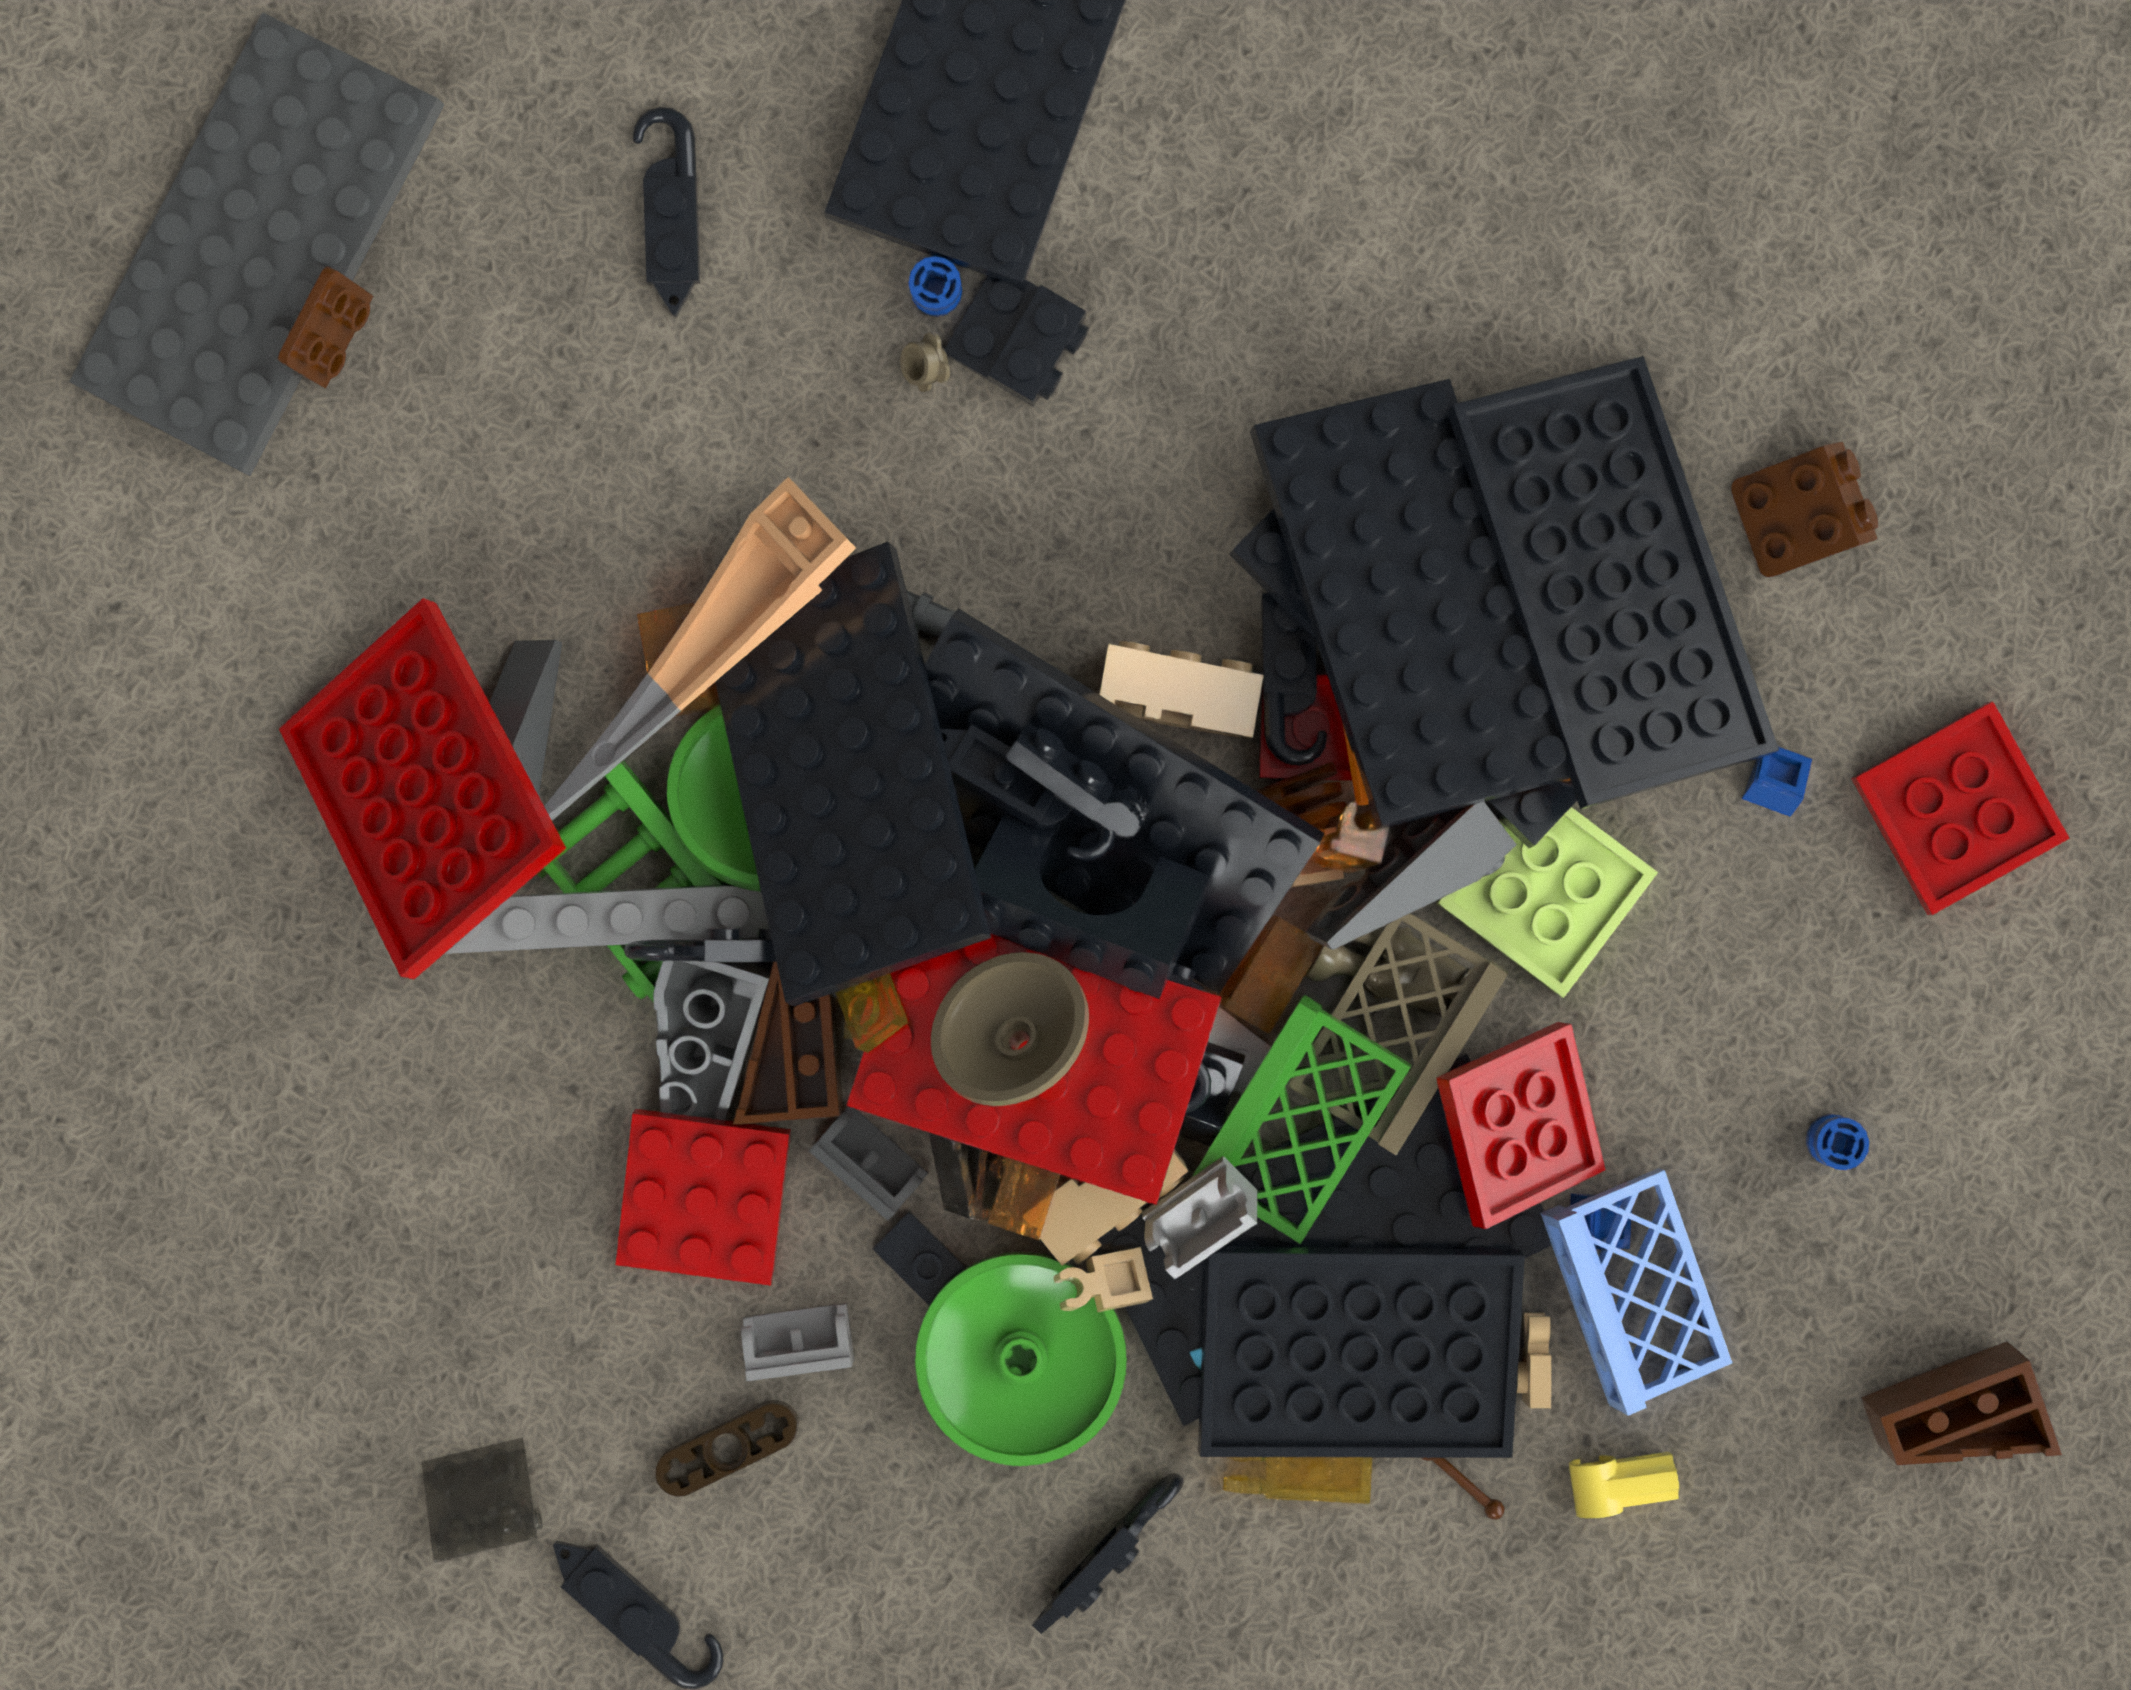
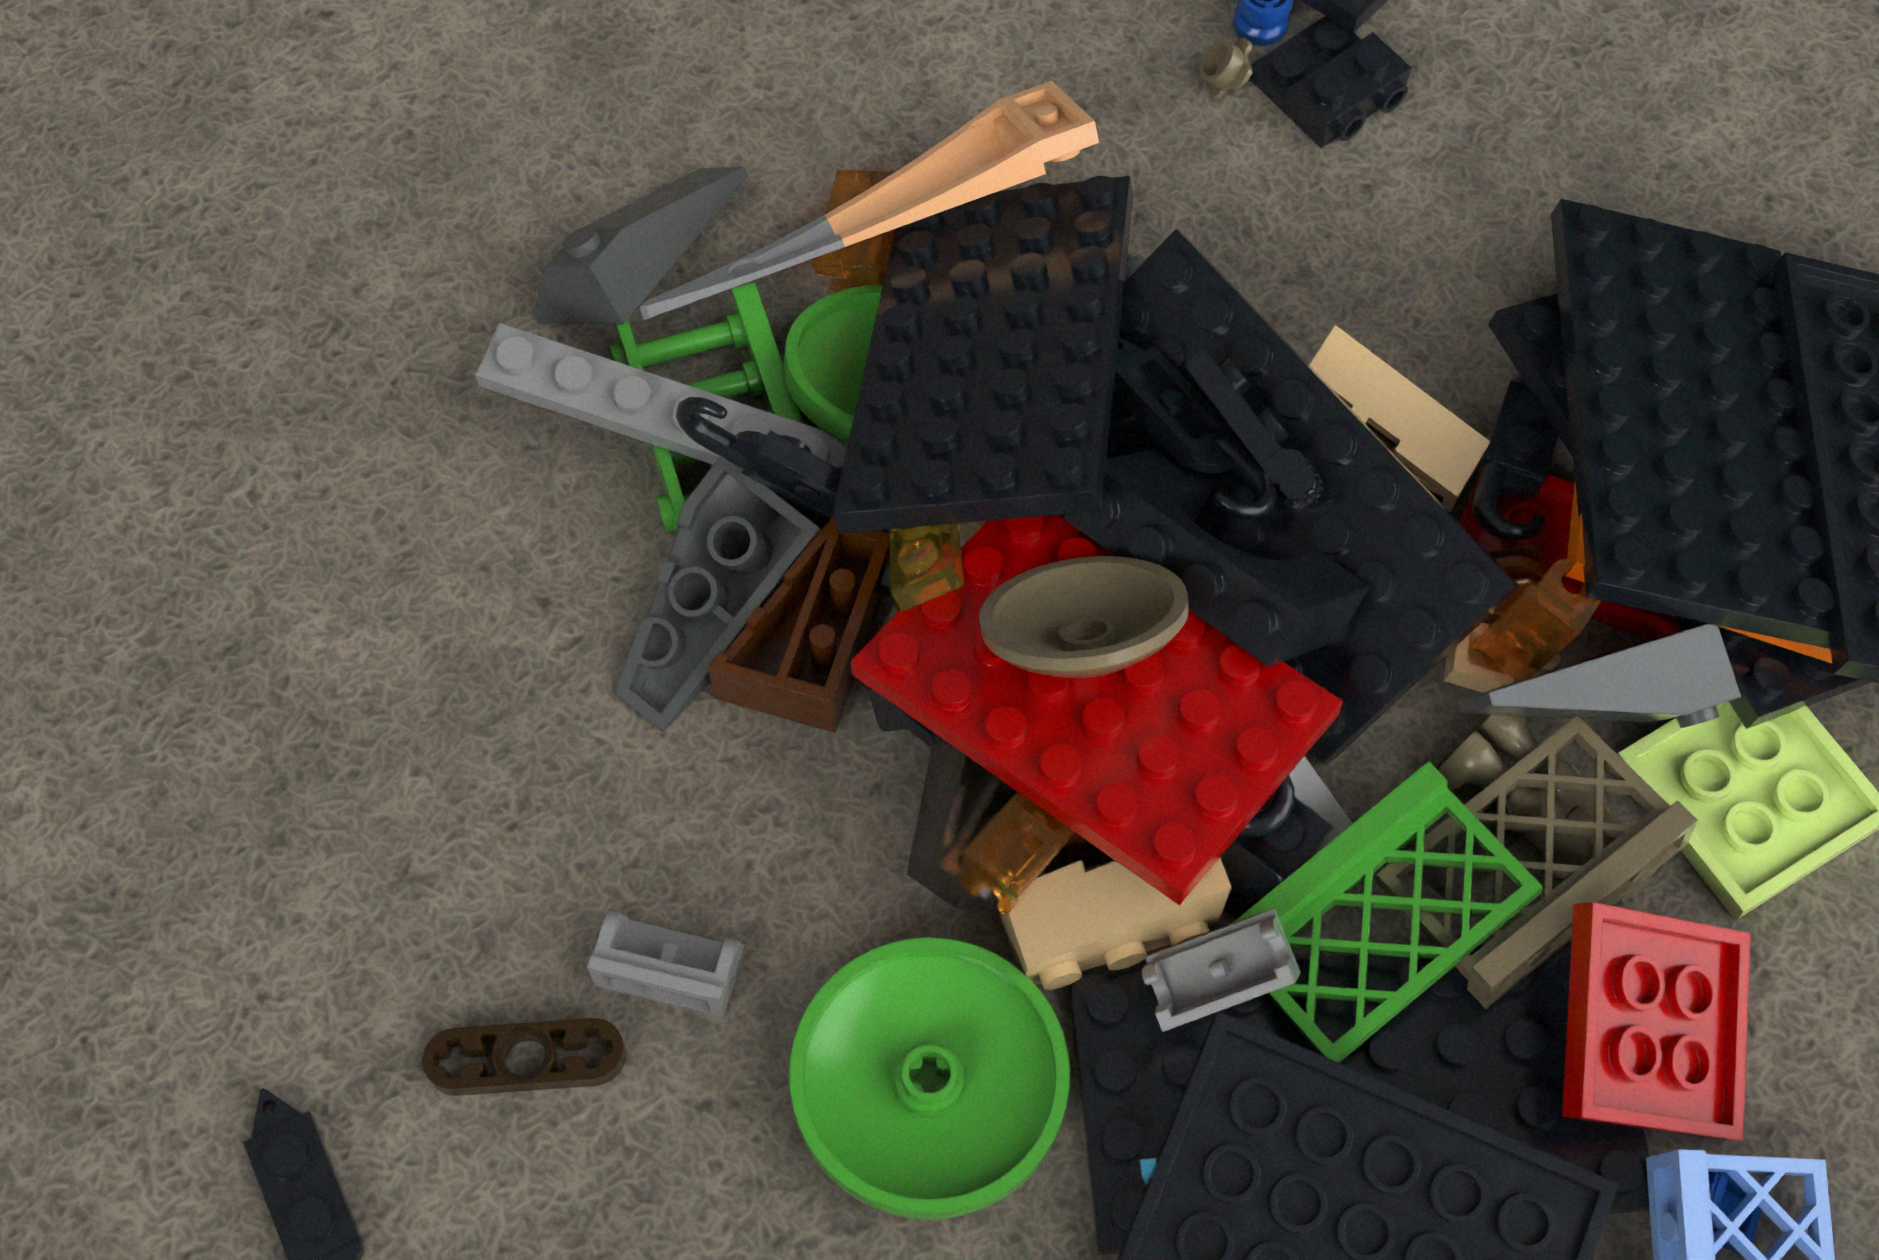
camera: 20 degrees right, 25 degrees down
red plate [279,598,566,980] -> none
clear smoke hinge [421,1437,543,1563] -> none
red plate [615,1109,791,1286] -> none
dark grey hinge [809,1107,928,1221] -> none
black plate [872,1211,966,1306] -> none
tan plate [1053,1247,1153,1312] -> none
clear orange hinge [1218,914,1322,1034] -> none

